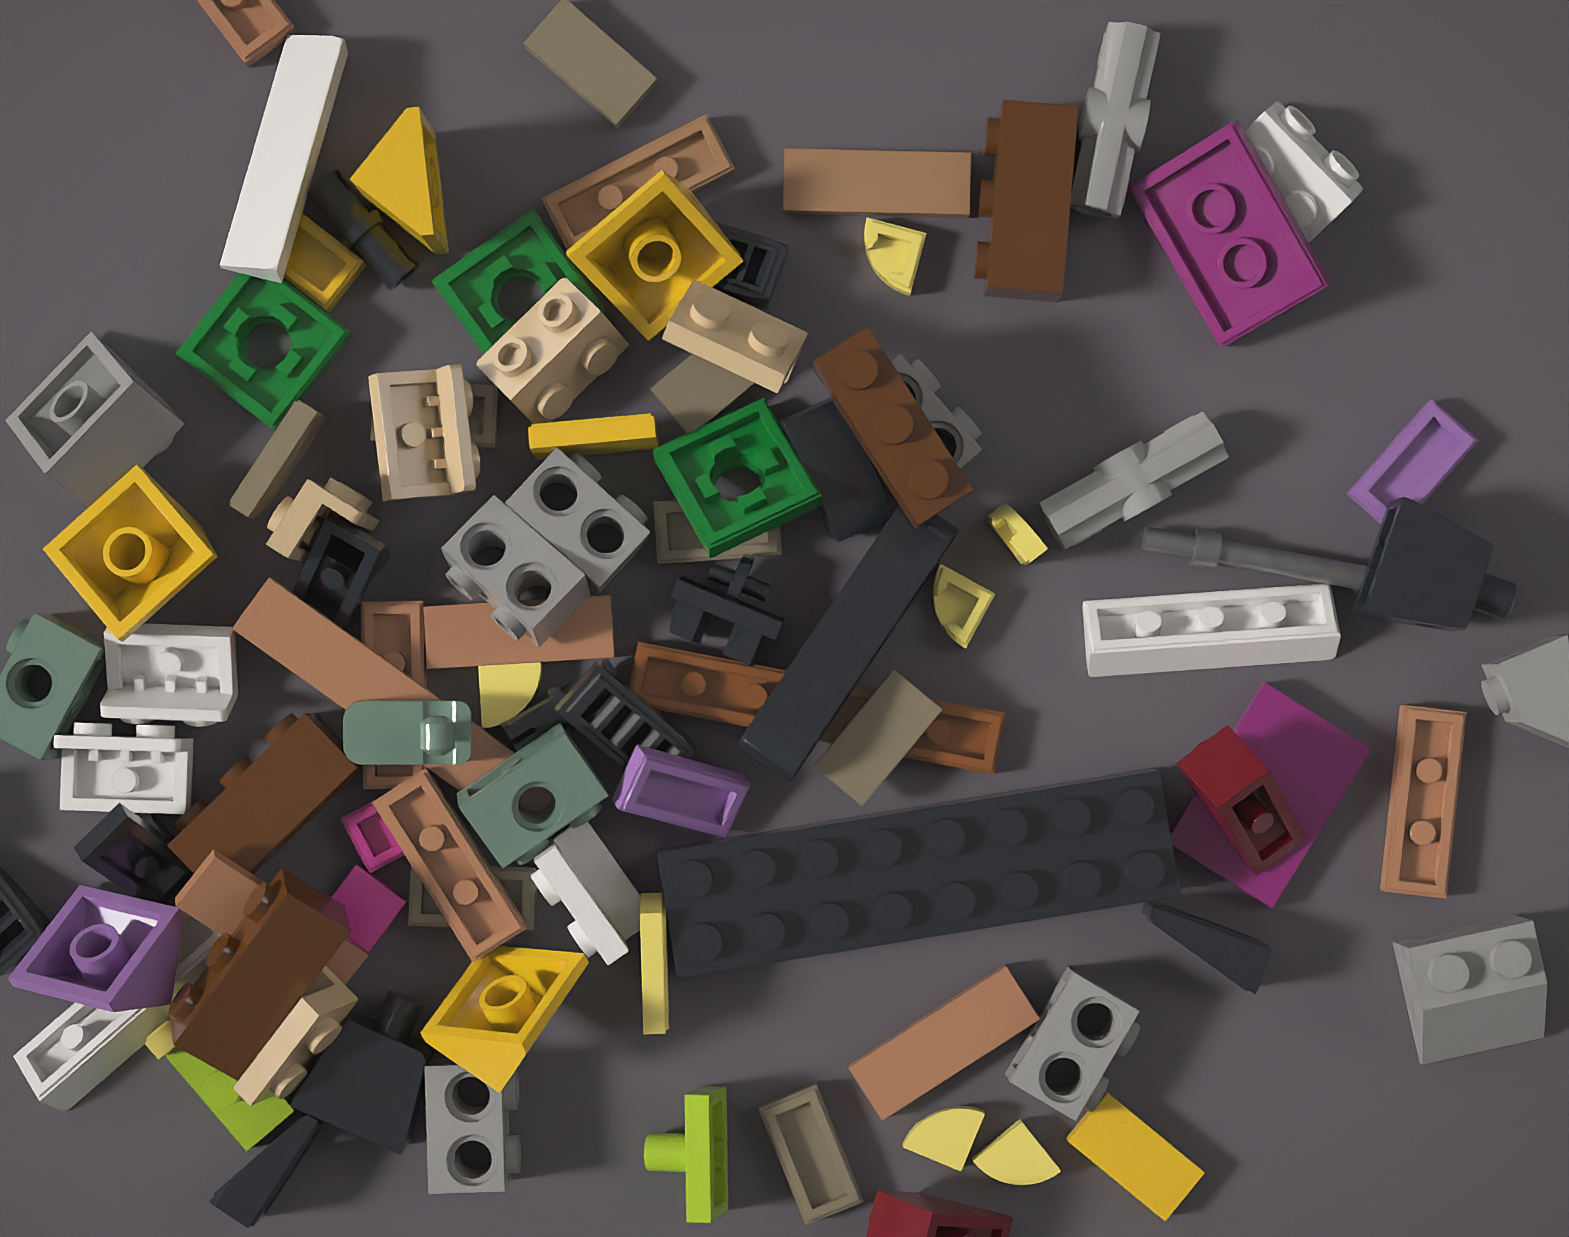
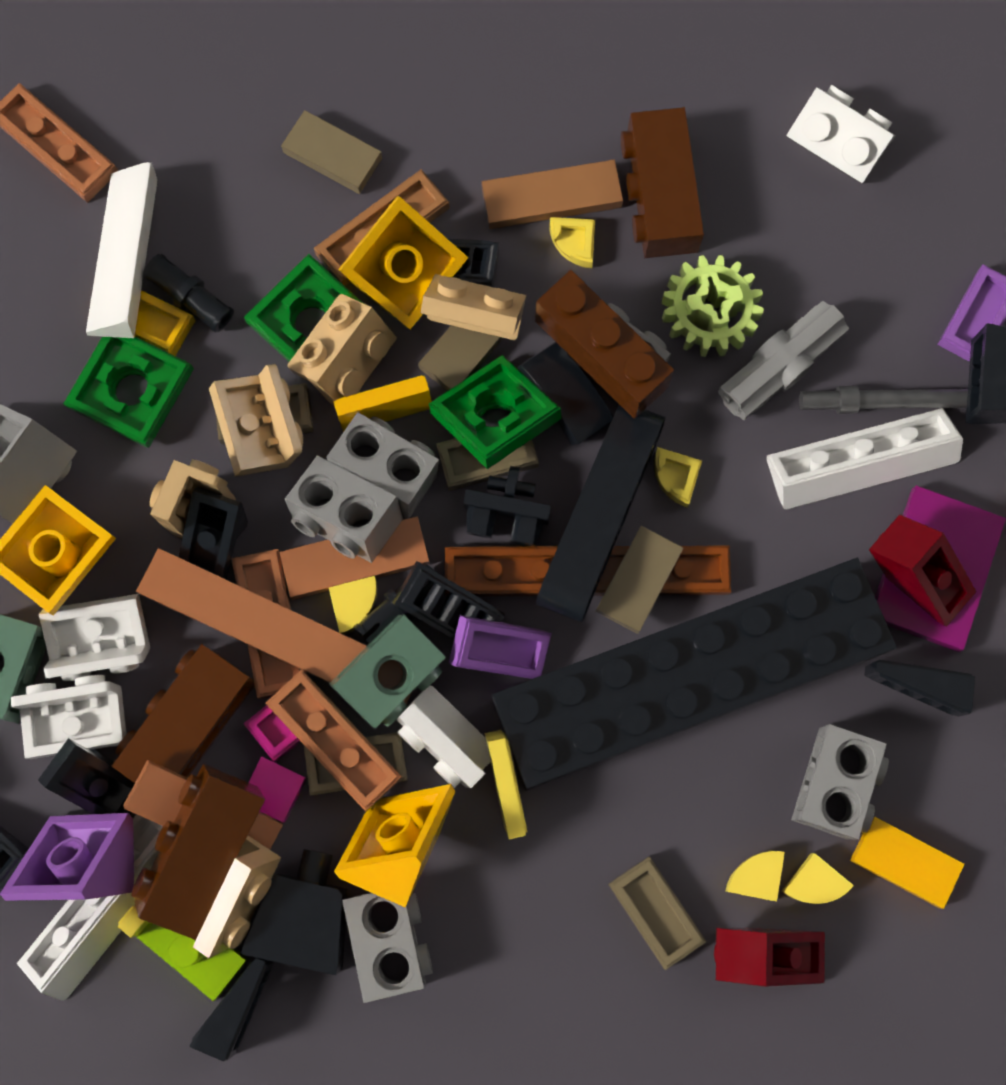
camera: 10 degrees left, 10 degrees down
dark tan tile [230,400,327,521] -> none
sand green piece [343,700,472,765] -> none
yellow slope [350,107,449,256] -> none
lime tile [644,1086,728,1223] -> none
nougat tile [848,964,1040,1121] -> none
light yellow tile [987,503,1048,565] -> none
light grey piece [1070,21,1161,219] -> none
magenta tile [1128,120,1332,349] -> none
none -> yellowish green gear [661,255,764,357]

